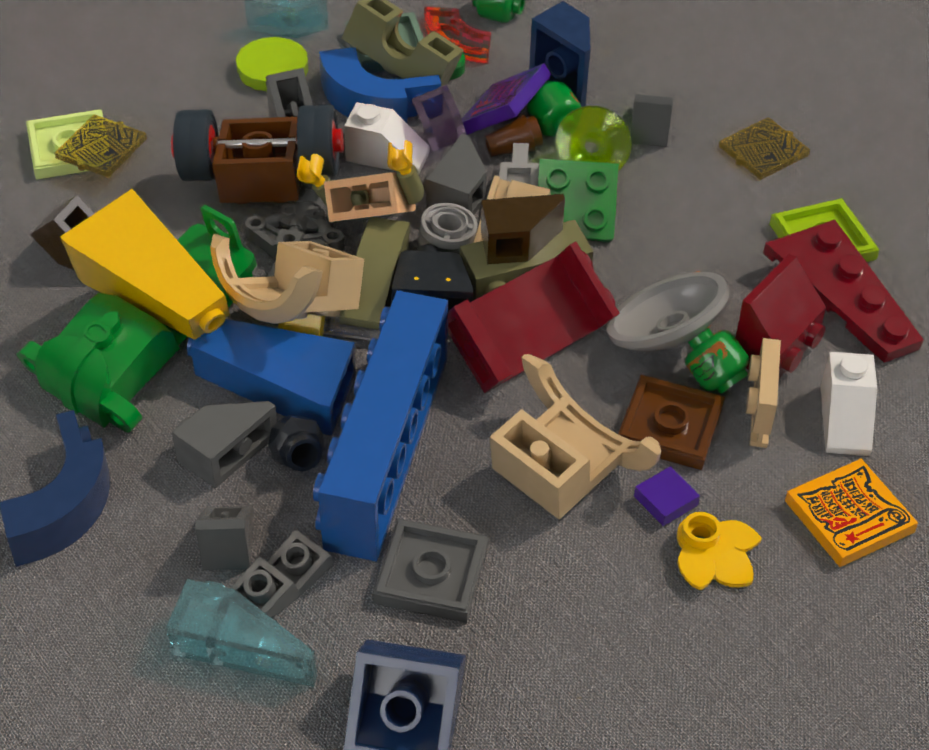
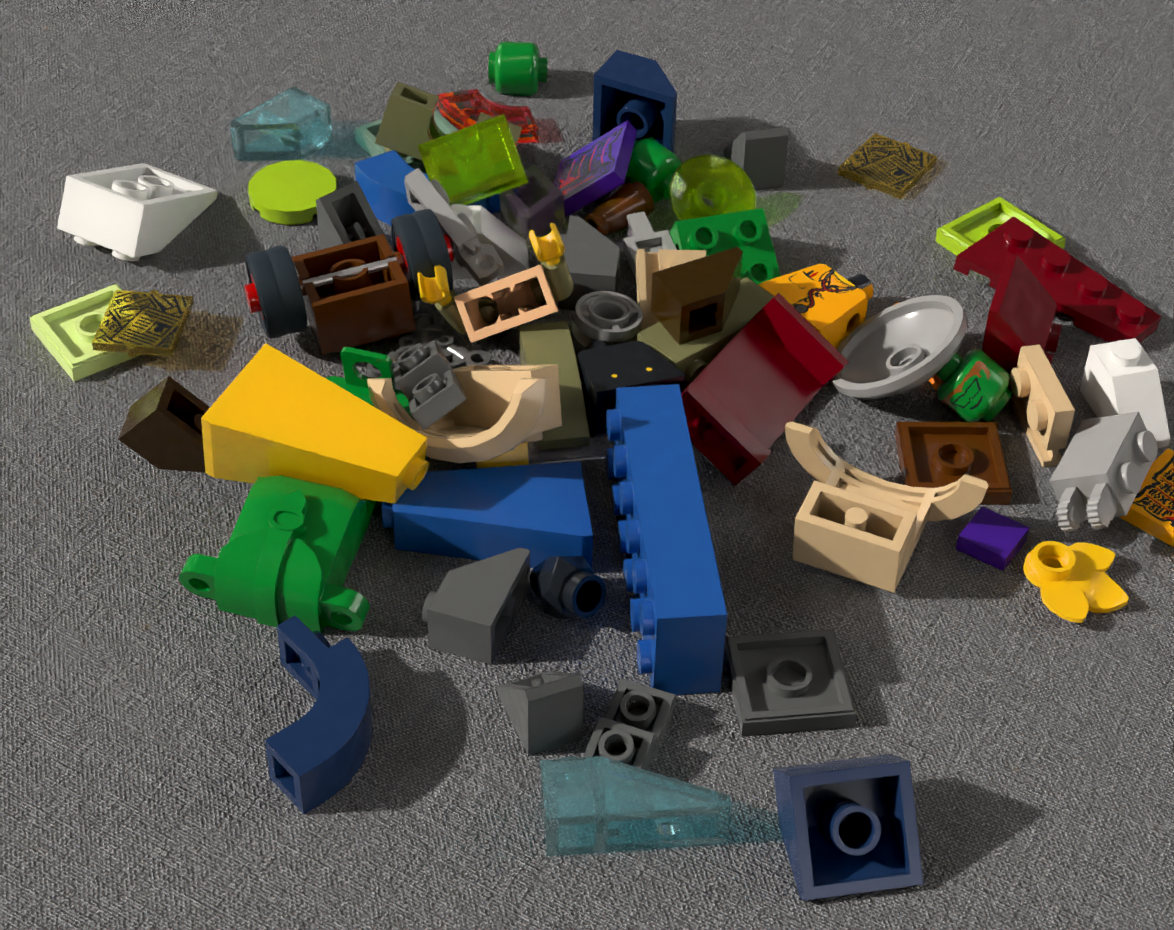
camera: 20 degrees left, 5 degrees down
none -> white slope [57,163,218,261]
none -> dark grey slope [393,340,467,430]
none -> light grey hinge [404,168,504,286]
none -> clear neon green slope [417,114,529,206]
none -> light orange torso [758,264,874,349]
none -> light grey hinge [1049,412,1157,532]

